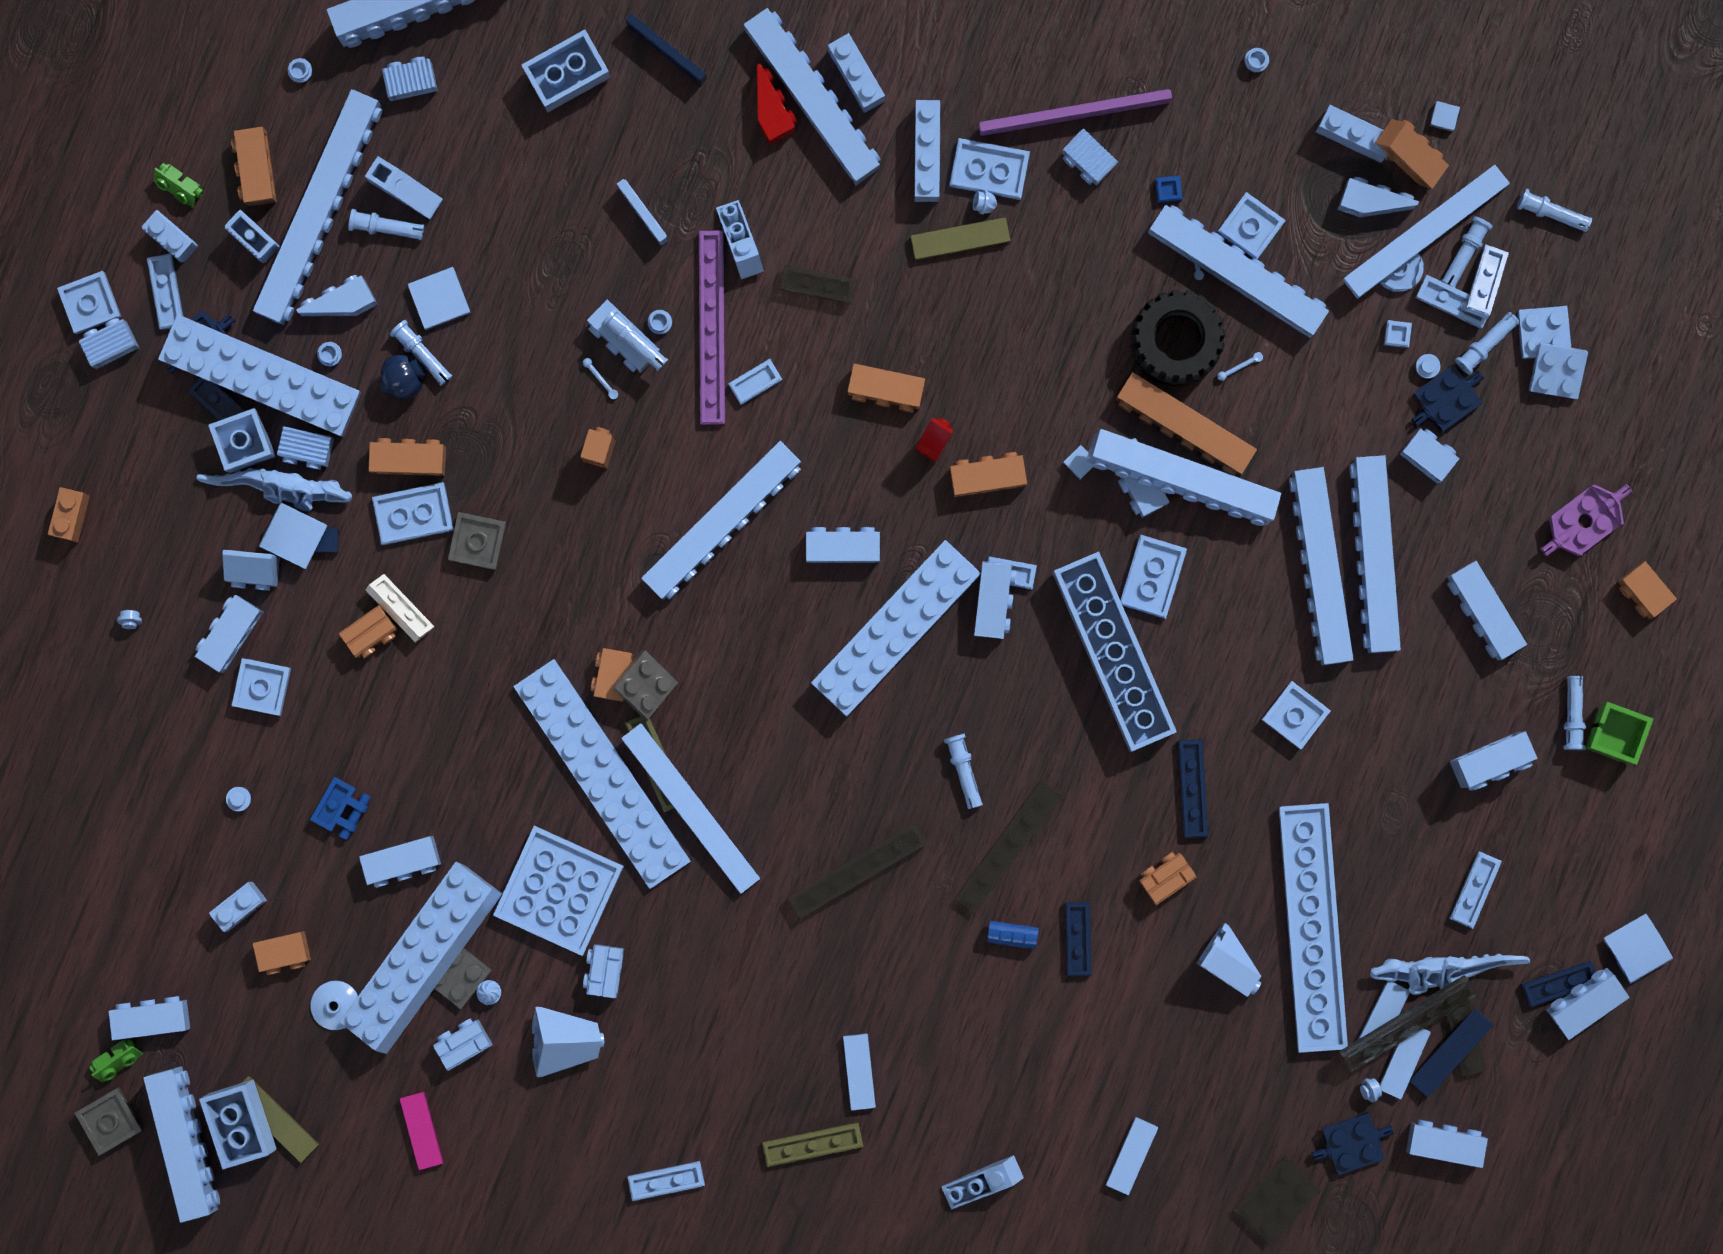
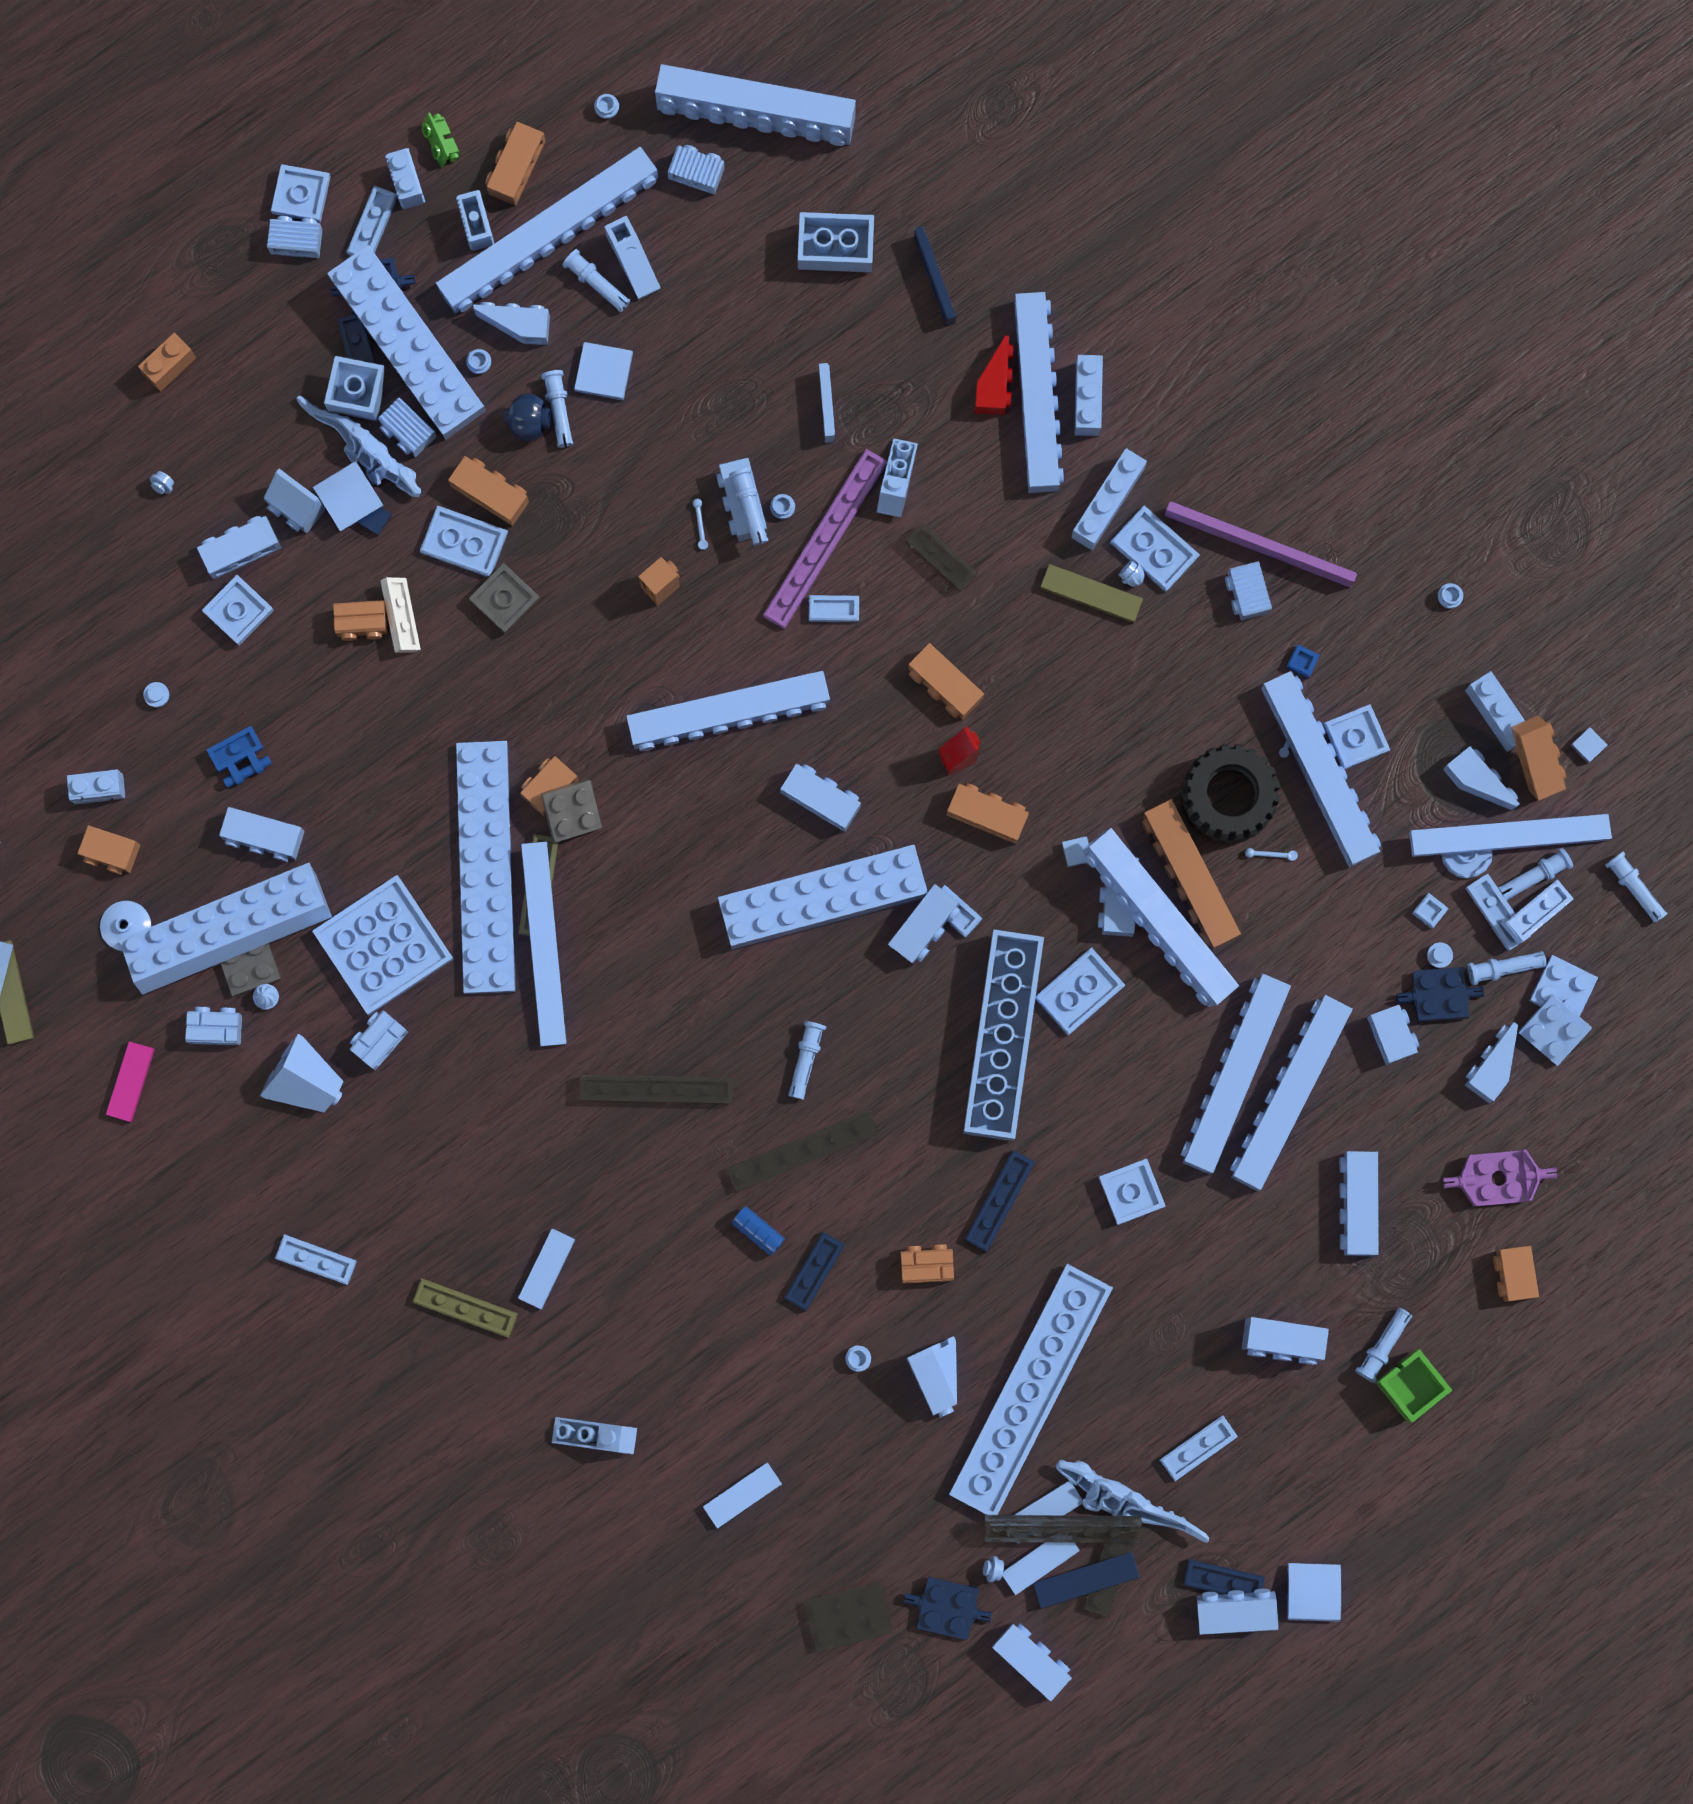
camera: 30 degrees right, 5 degrees down
none -> light blue plate [845,1346,871,1372]
none -> light blue slope [1465,1022,1518,1104]

